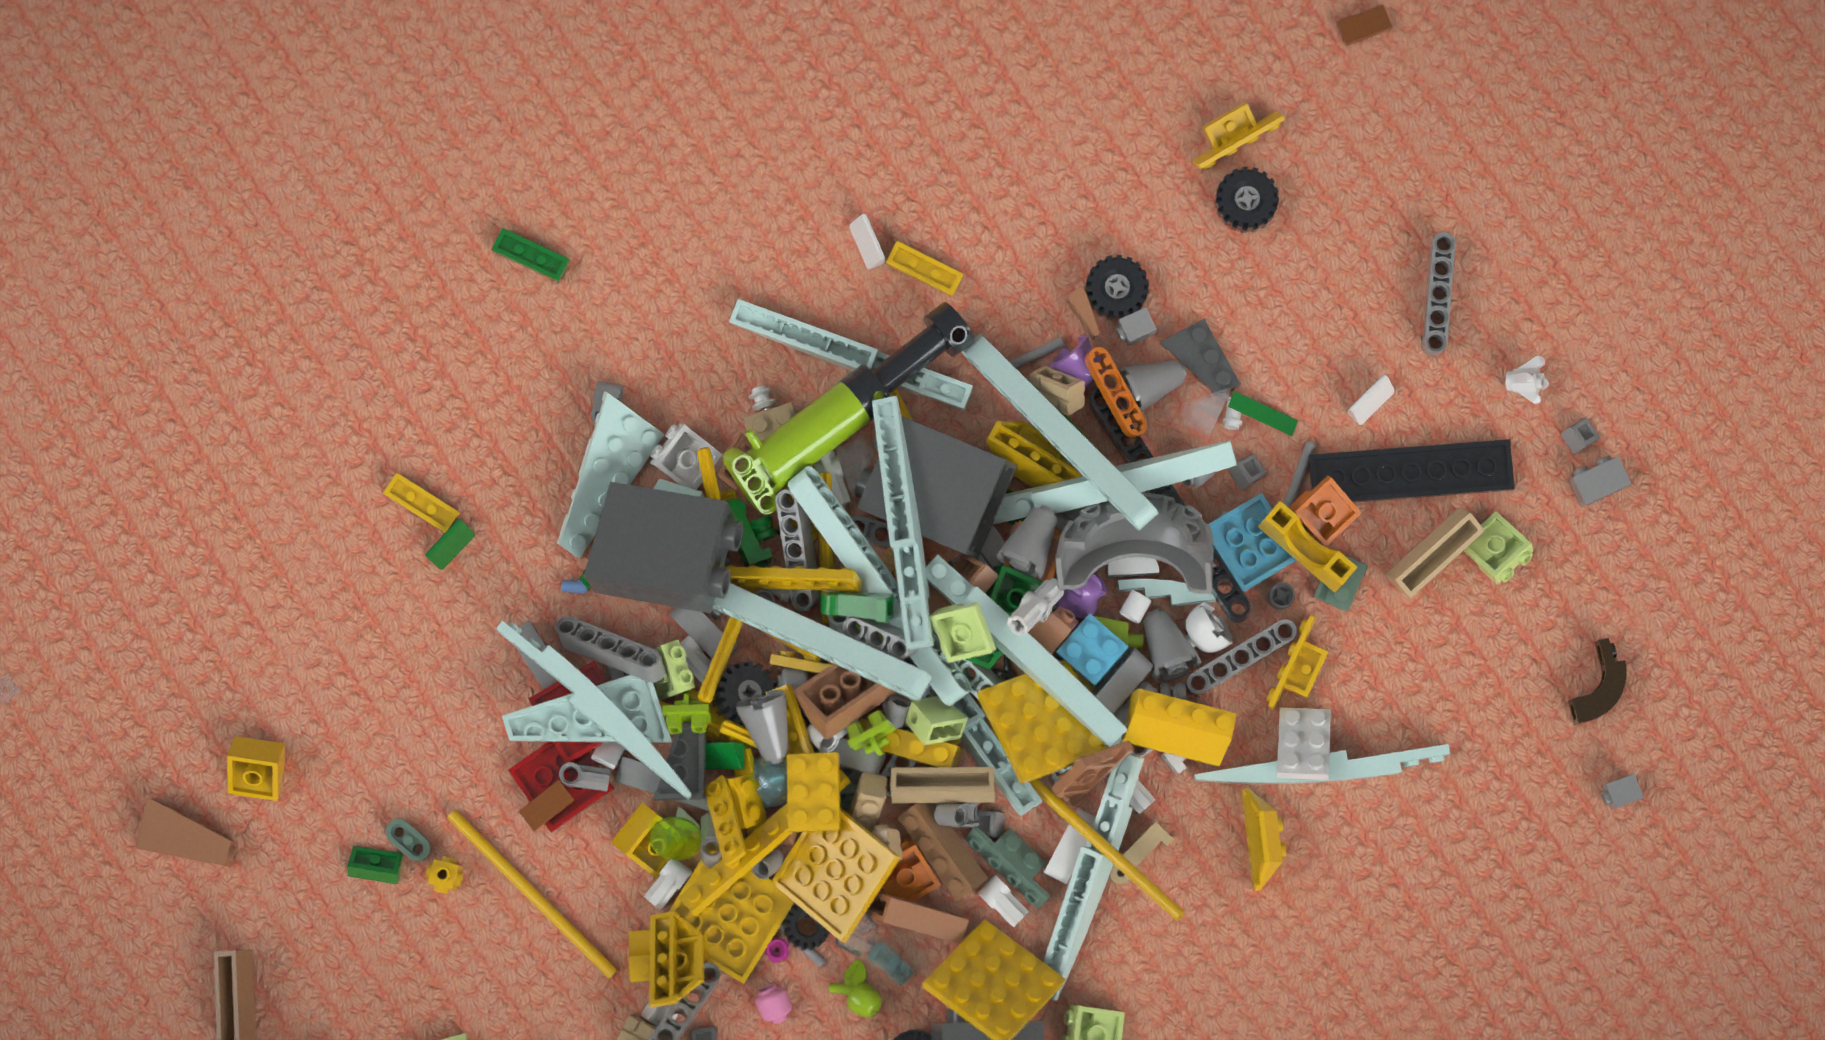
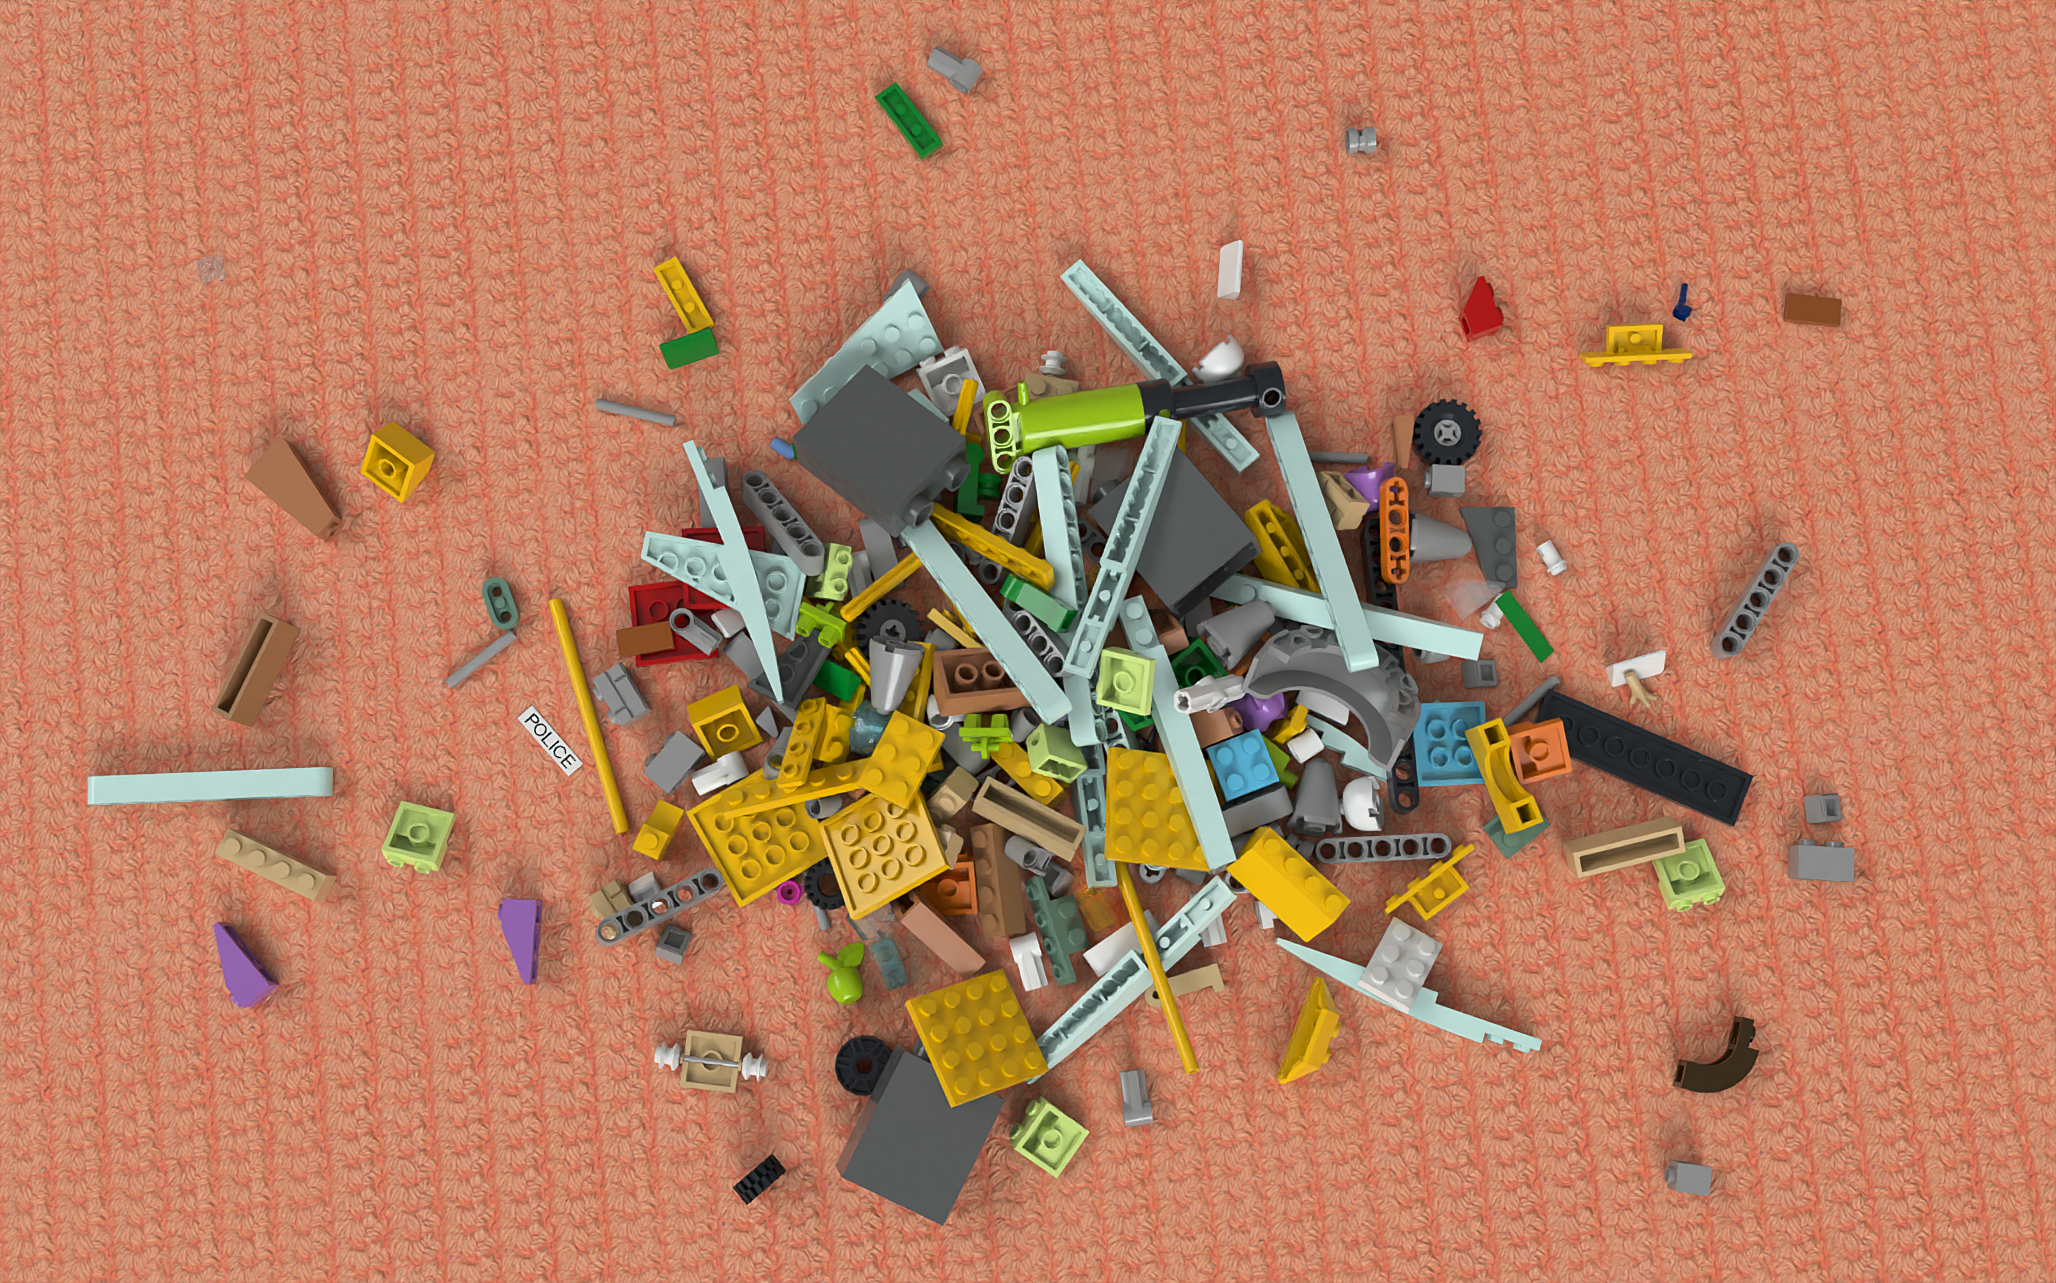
camera: 25 degrees right, 0 degrees up
green slope [347,846,403,884] -> none
yellow brick [425,856,464,894] -> none
yellow wedge [649,911,704,1008] -> none
clear neon green piece [650,817,702,860] -> none
bright pink head [755,984,792,1024] -> none
yellow plate [886,241,964,297] -> none
nougat wing [1051,741,1134,805] -> none
black wheel [1215,167,1279,233] -> none
dark grey wheel [1268,582,1295,610] -> none
white rock [1506,356,1549,404] -> none
none -> light grey bar [445,630,517,688]
none -> white sticker [518,706,583,776]
none -> light grey brick [592,662,652,728]
none -> light grey bar [596,399,676,427]
none -> light grey brick [643,730,708,795]
none -> light grey piece [927,46,983,94]
none -> clear yellow brick [1075,886,1118,932]
none -> light grey piece [1120,1069,1153,1127]
none -> white cylinder [1191,333,1245,383]
none -> yellow plate [1269,704,1309,747]
none -> light grey wheel [1345,126,1376,155]
none -> red slope [1458,276,1504,342]
none -> white pin [1536,540,1567,576]
none -> tan bar [1624,671,1657,707]
none -> clear blue hand [1672,283,1693,322]

